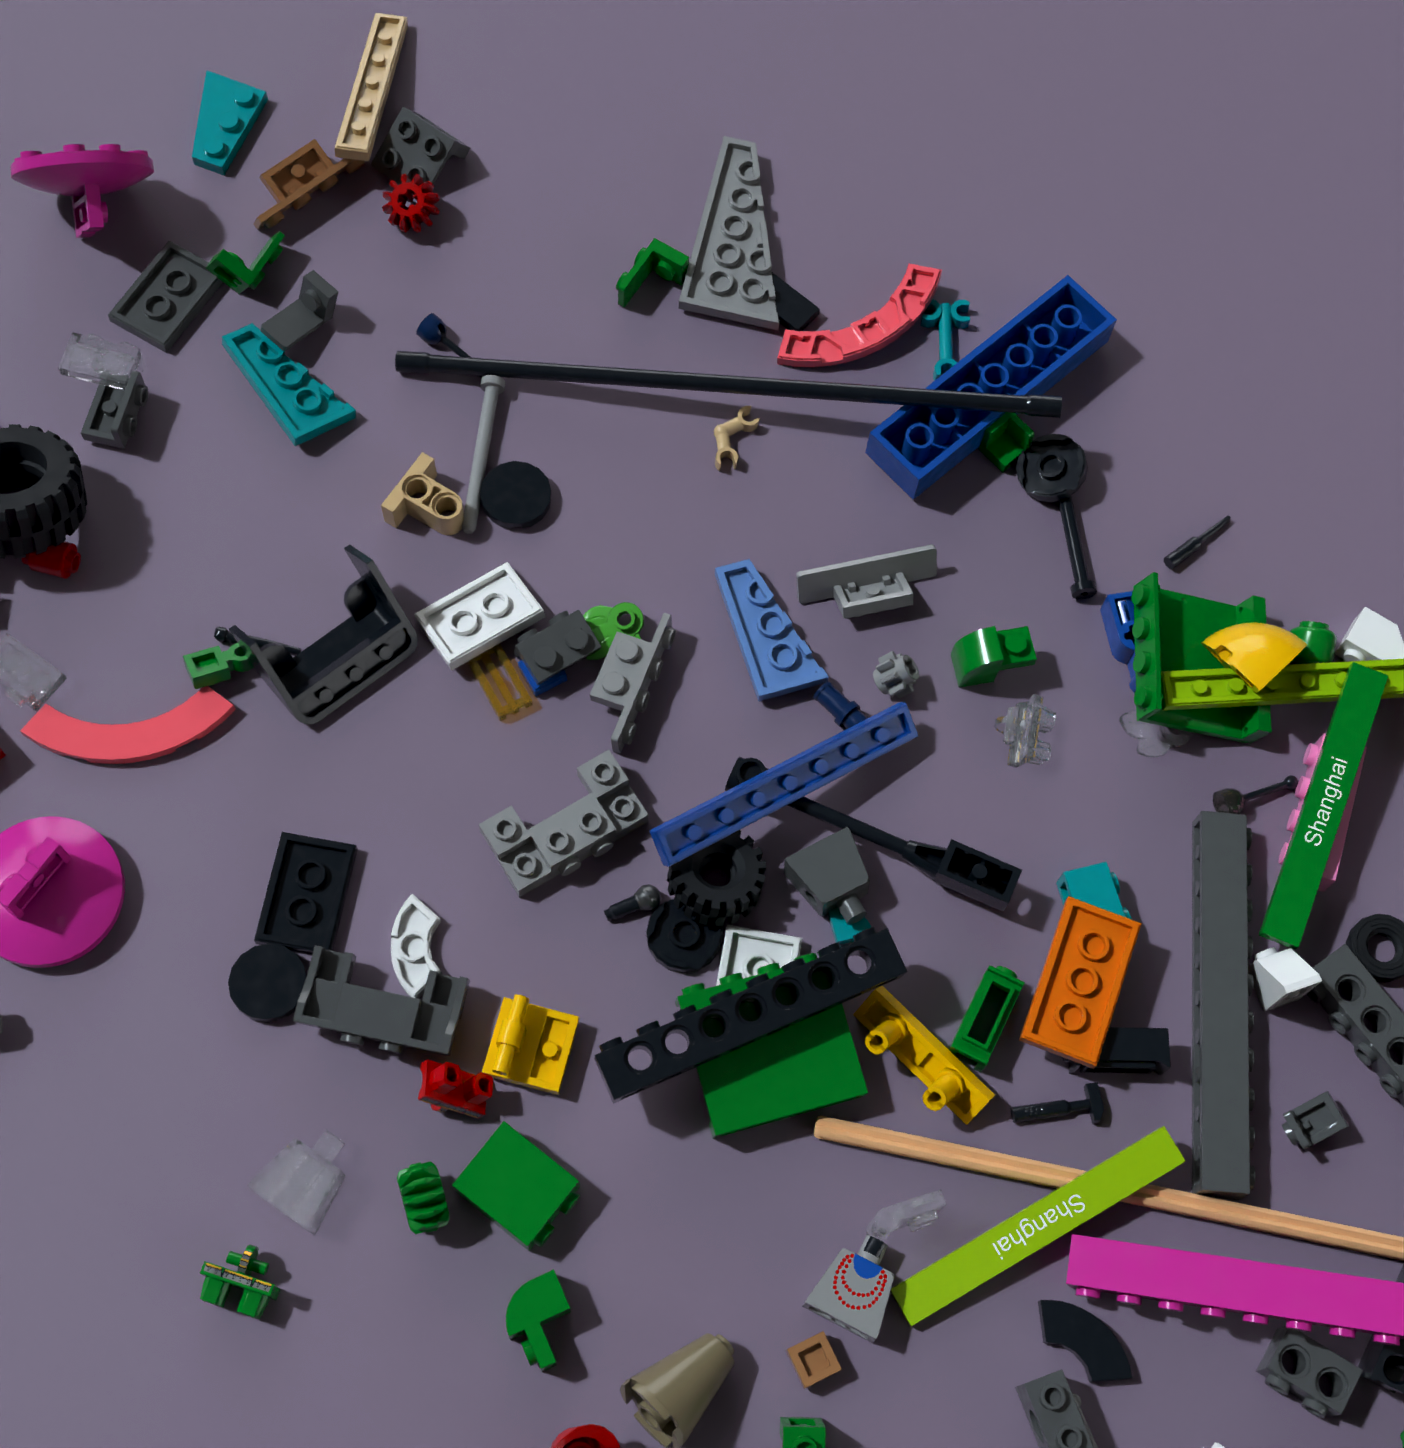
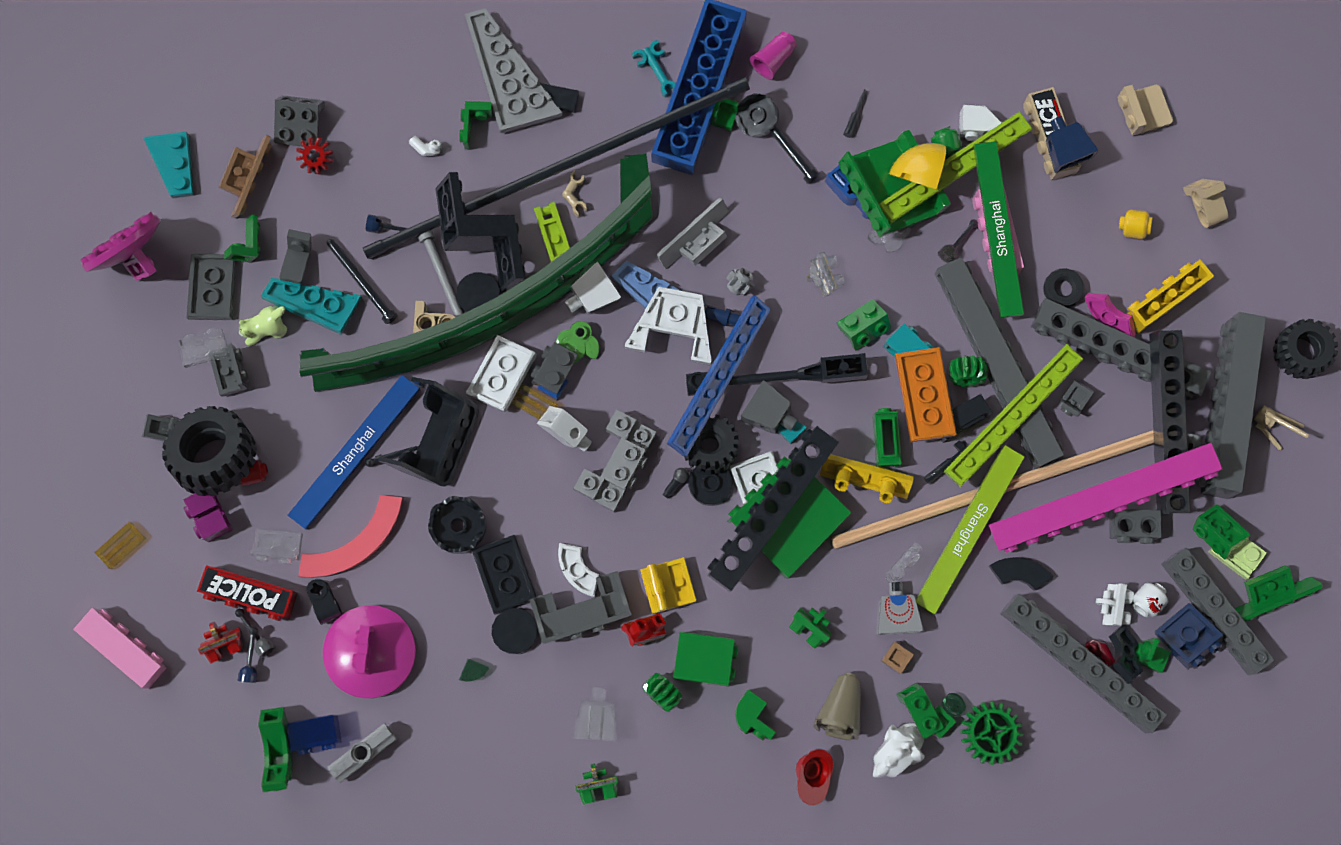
camera: 25 degrees left, 10 degrees up
green plate [183,643,254,689] -> none
tan tile [335,13,408,161] -> none
light grey bracket [590,613,676,754] -> none
coral tile [777,263,942,367] -> none
green brick [951,626,1037,688] -> none
white slope [1248,947,1322,1012] -> none
none -> yellowish green animal [239,306,287,346]
none -> blue tile [287,375,420,530]
none -> dark green piece [300,153,653,392]
none -> black piece [306,579,343,625]
none -> black bar [326,238,398,324]
none -> white arm [409,136,441,156]
none -> black plate [428,496,486,554]
none -> black bracket [435,172,525,293]
none -> clear green tile [459,659,490,682]
none -> lime plate [534,202,570,262]
none -> white torso [537,406,591,451]
none -> white torso [565,262,621,313]
none -> white wing [625,287,711,365]
none -> dark pink plant [750,31,797,79]
none -> green hips [789,607,833,649]
none -> green bracket [836,299,891,351]
none -> lime tile [944,344,1083,487]
none -> green gear [948,355,987,387]

